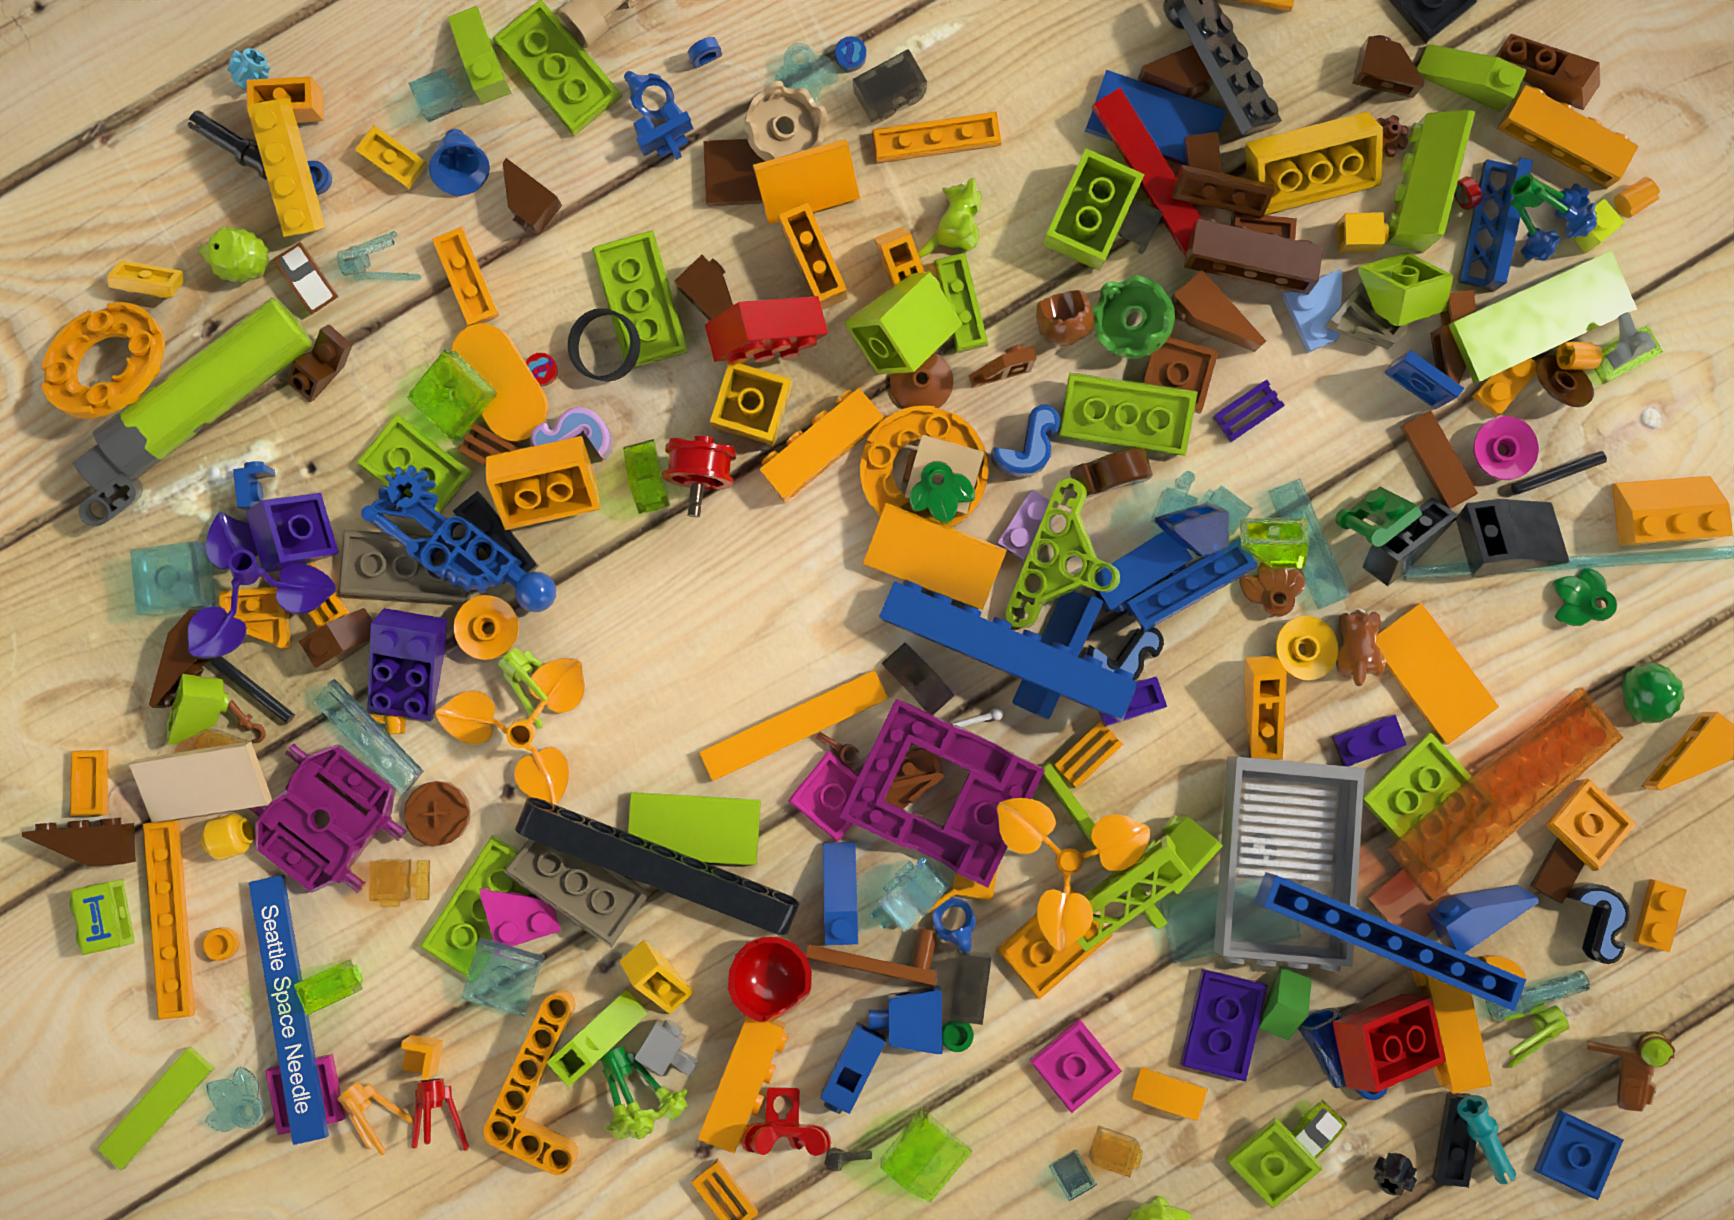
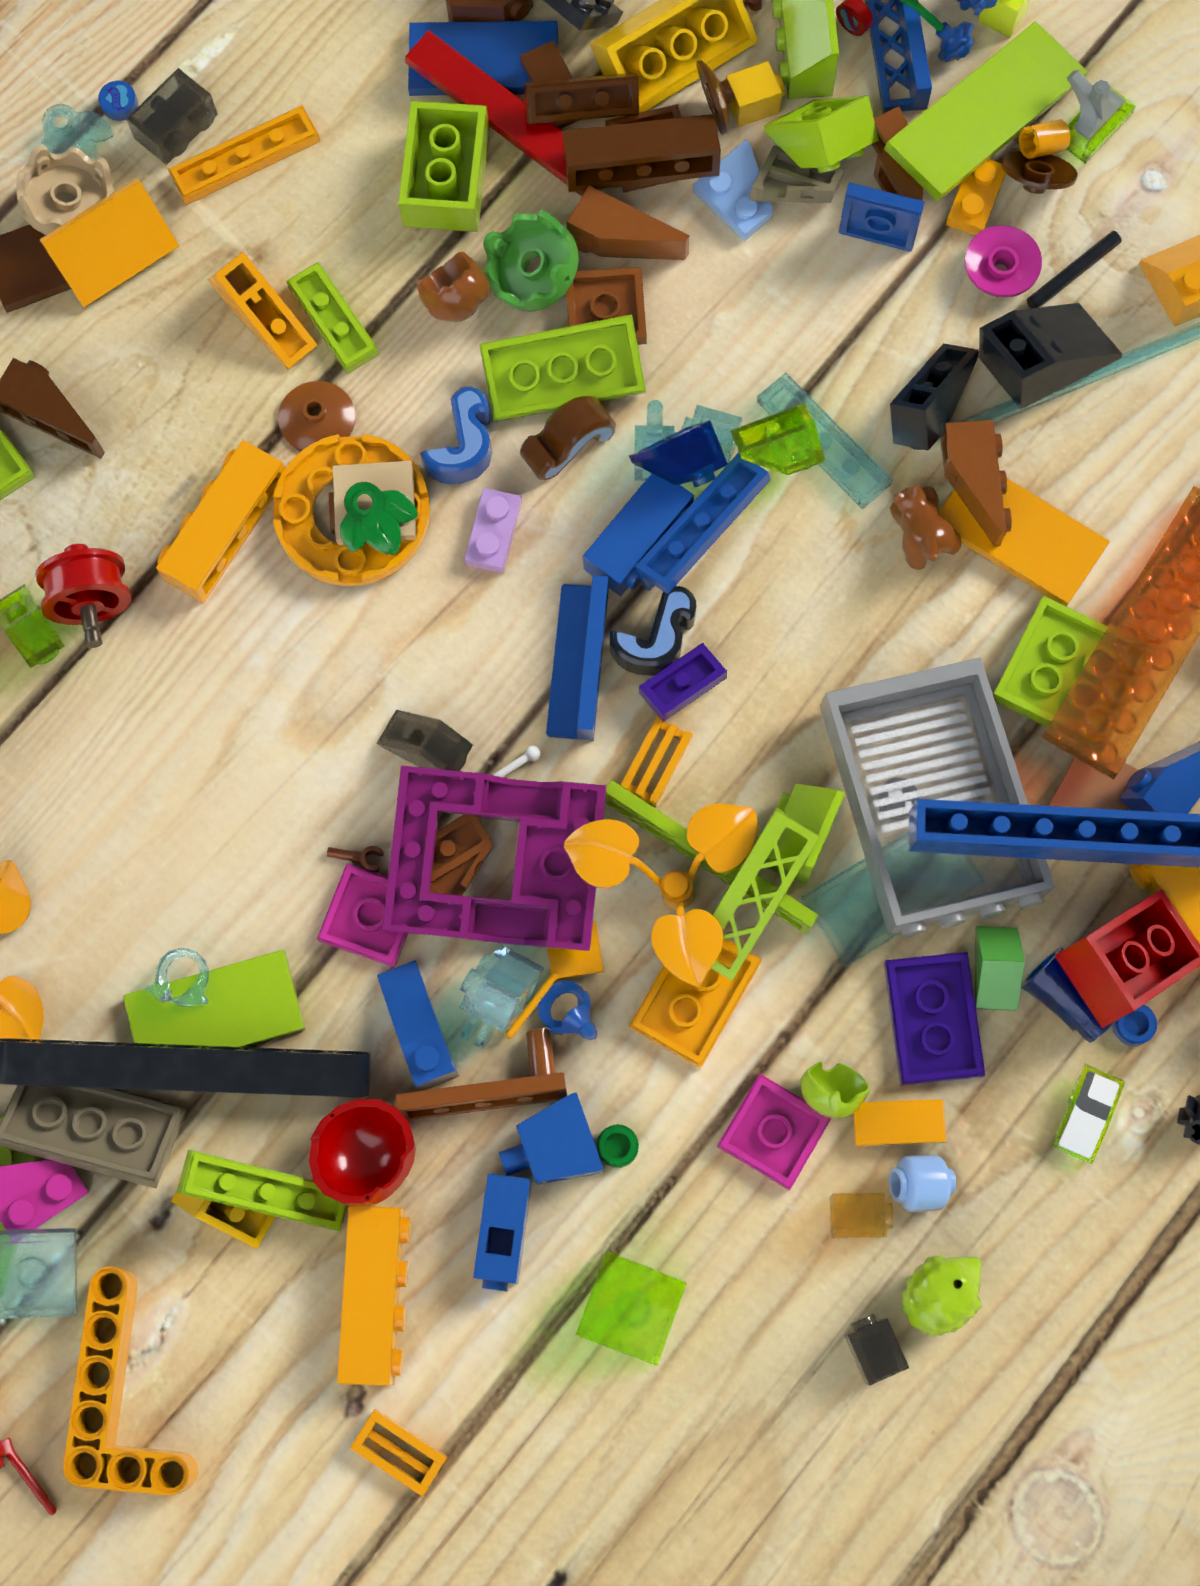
camera: 15 degrees left, 10 degrees down
lime slope [546,989,648,1088] -> none
plant [600,1047,688,1140] -> none
light grey brick [634,1019,698,1076] -> none
light orange tile [699,670,888,782] -> none
red brick [704,296,828,365] -> none
yellow brick [710,363,793,447] -> none
red piece [741,1087,832,1156] -> none
light orange brick [779,202,847,310] -> none
clear smoke hand [825,1147,872,1171] -> none
lime slope [844,271,963,374] -> none
light orange tile [862,503,1007,610] -> none
blue brick [879,580,1138,722] -> none
lime animal [917,178,981,258] -> none
clear smoke brick [948,949,991,1025] -> none
dark orange wing [969,344,1037,388] -> none
lime beam [1005,478,1120,629] -> none
clear light blue slope [1049,1150,1097,1202] -> none
clear smoke panel [1118,199,1163,255] -> none
dark purple tile [1213,380,1285,443] -> none
lime tile [1226,1117,1322,1209] -> none
dark orange plate [1239,555,1305,617] -> none
light orange slope [1244,655,1287,760] -> none
yellow dish [1275,616,1338,681] -> none
dark purple plate [1332,715,1407,767] -> none
green plate [1335,487,1422,547] -> none
dark orange tile [1400,410,1478,509] -> none
green plate [1553,567,1617,626] -> none
none -> clear light blue piece [145,948,209,1007]
none -> lime tile [176,1150,347,1231]
none -> reddish brown dish [696,60,735,135]
none -> lime hair [800,1061,870,1119]
none -> light blue head [889,1154,956,1212]
none -> dark orange slope [940,420,1012,546]

